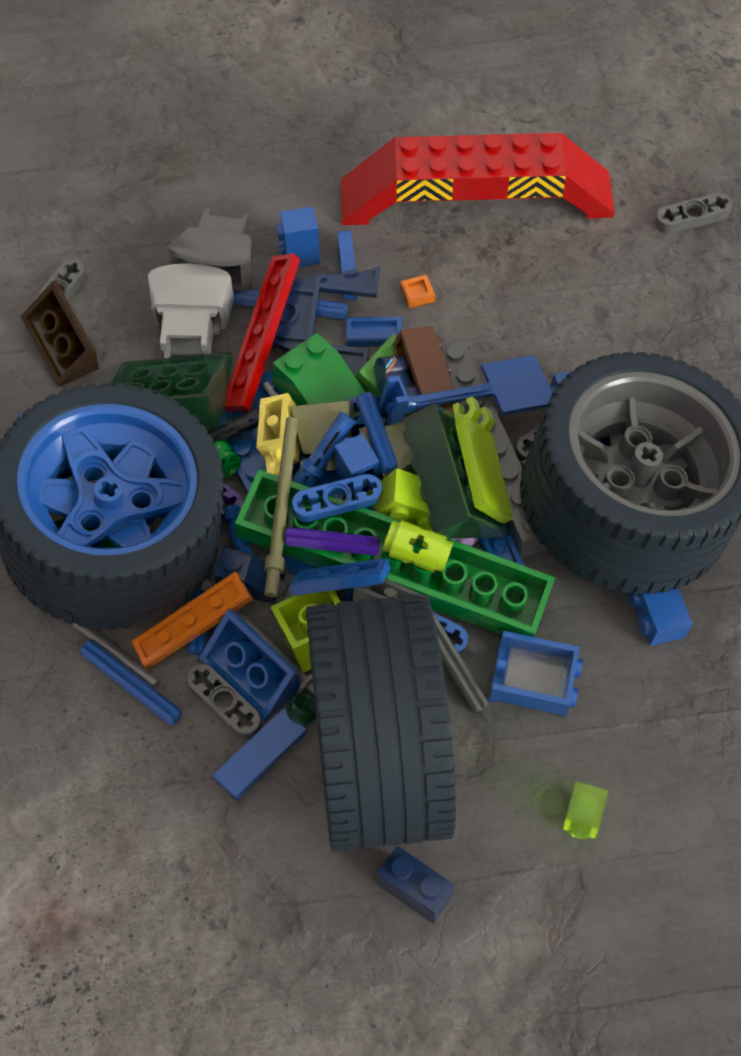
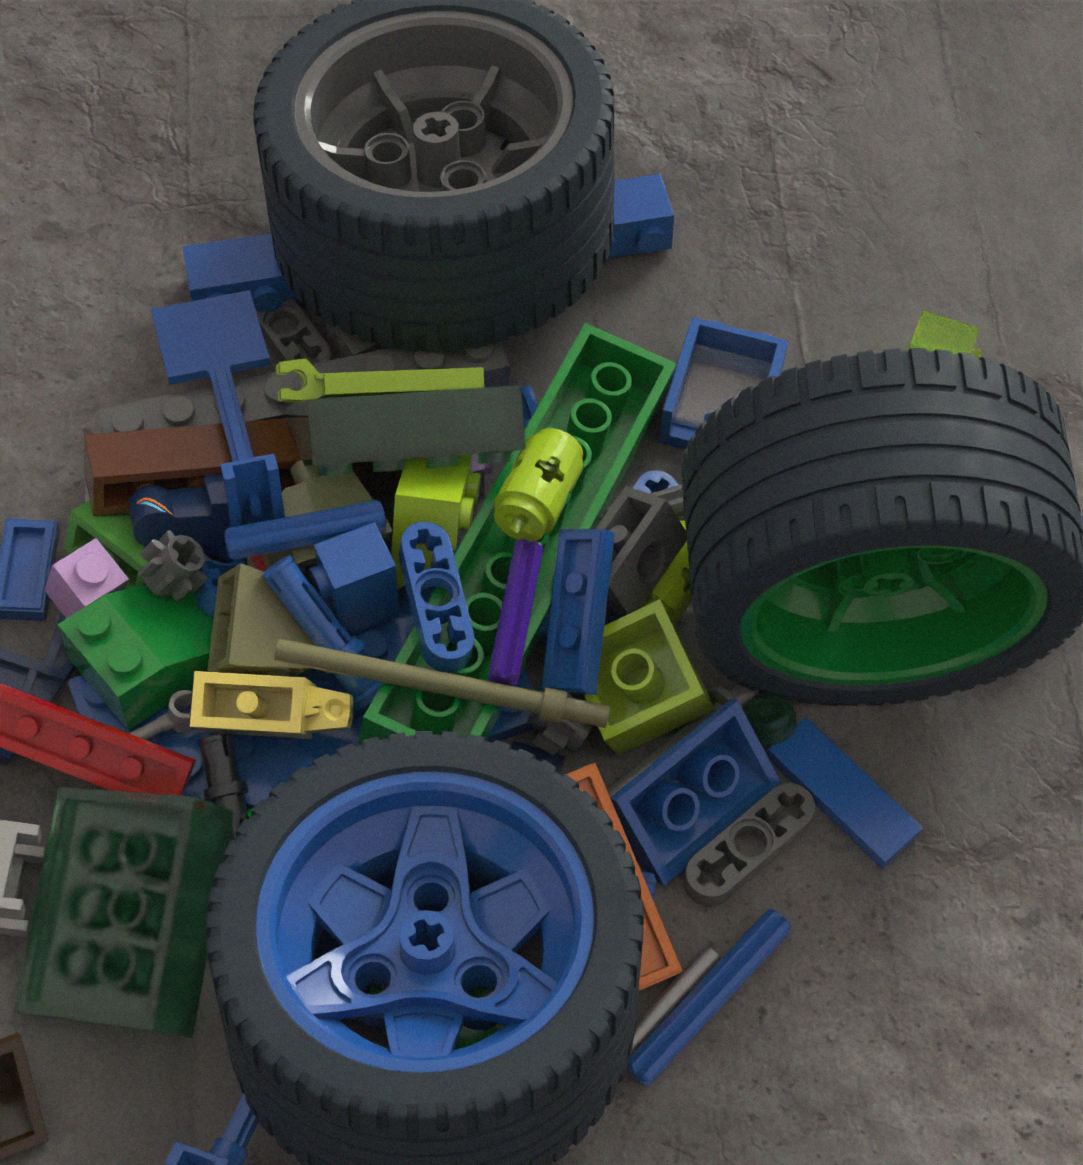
camera: 90 degrees left, 0 degrees up
none -> lavender brick [44,538,129,618]
none -> dark grey gear [139,530,208,602]

